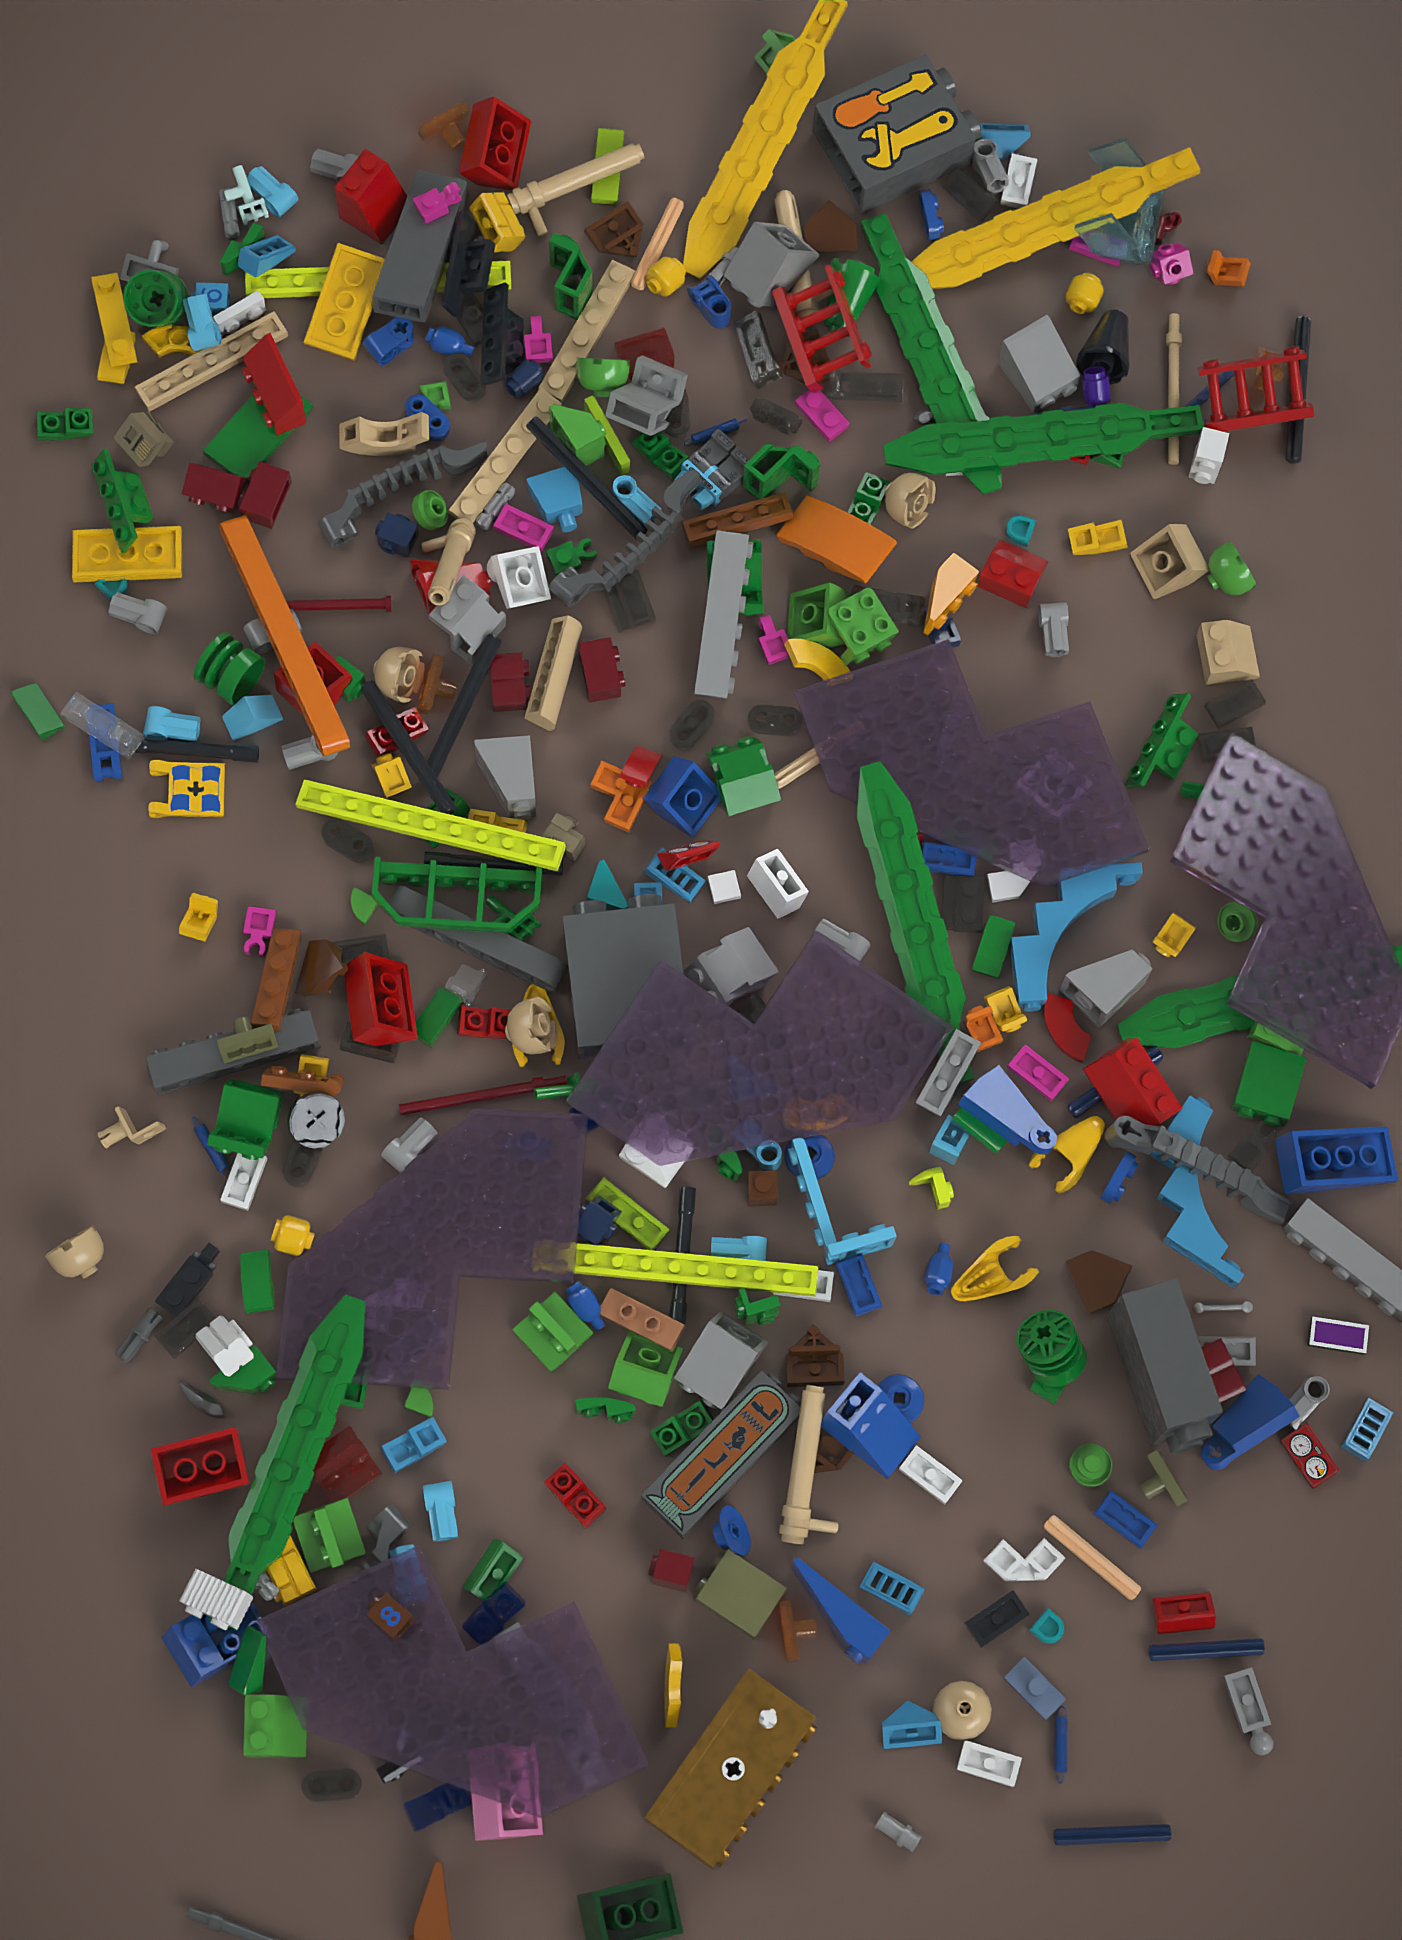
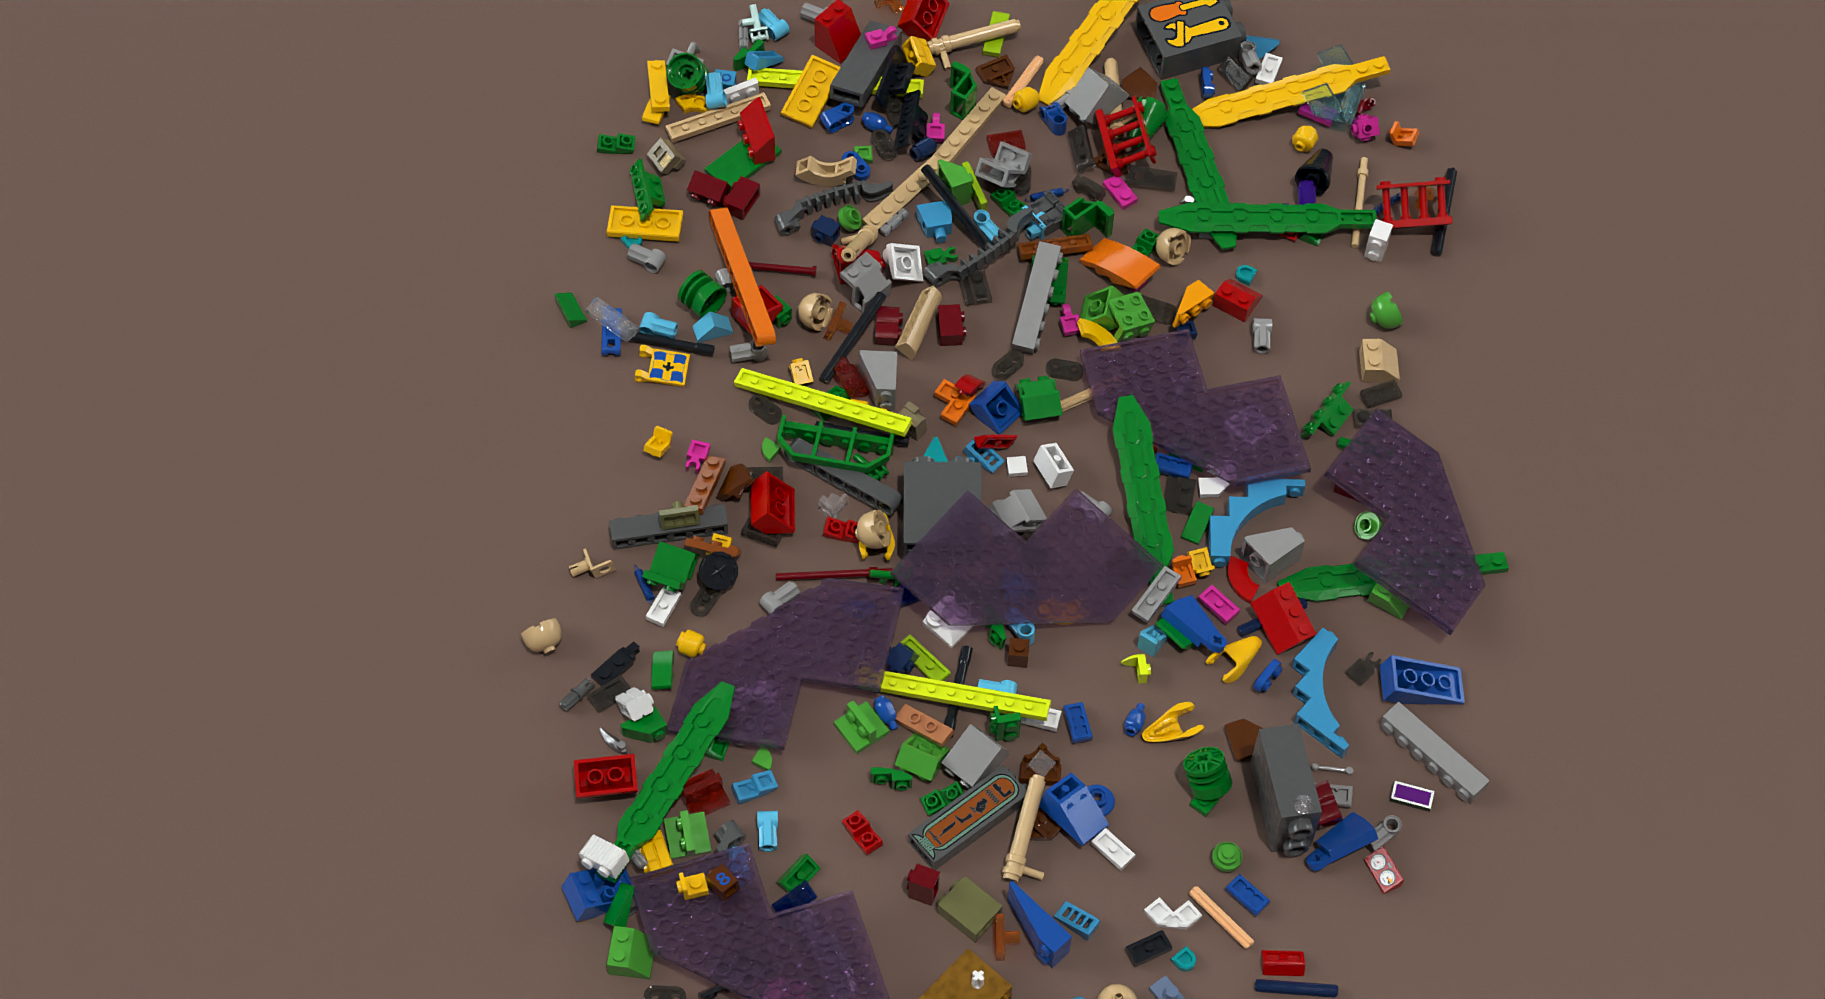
camera: 10 degrees right, 15 degrees down
black axle [361,681,457,815] -> none
red slope [364,707,429,757] -> none
green slope [416,988,463,1048] -> none
dark pink plate [493,504,554,553] -> none
bright green cylinder [577,358,630,397] -> none
yellow tile [664,1643,683,1728] -> none
blue piece [713,1505,751,1555] -> none
blue piece [784,1131,835,1180] -> none
medium azure bracket [788,1138,897,1266] -> none
light grey slope [998,315,1080,413] -> none
yellow slope [1068,520,1128,555] -> none
dark grey piece [1105,1116,1292,1224] -> none
tan slope [1130,524,1210,599] -> none
olive tile [1140,1450,1189,1506] -> none
yellow bracket [1152,912,1197,958] -> none
green brick [1230,1041,1307,1127] -> none
dark azure slope [1340,1398,1393,1462] -> none
none -> yellow bracket [676,872,709,900]
none -> clear red bracket [833,357,870,397]
none -> clear tile [1027,750,1056,777]
none -> clear plate [1293,795,1314,814]

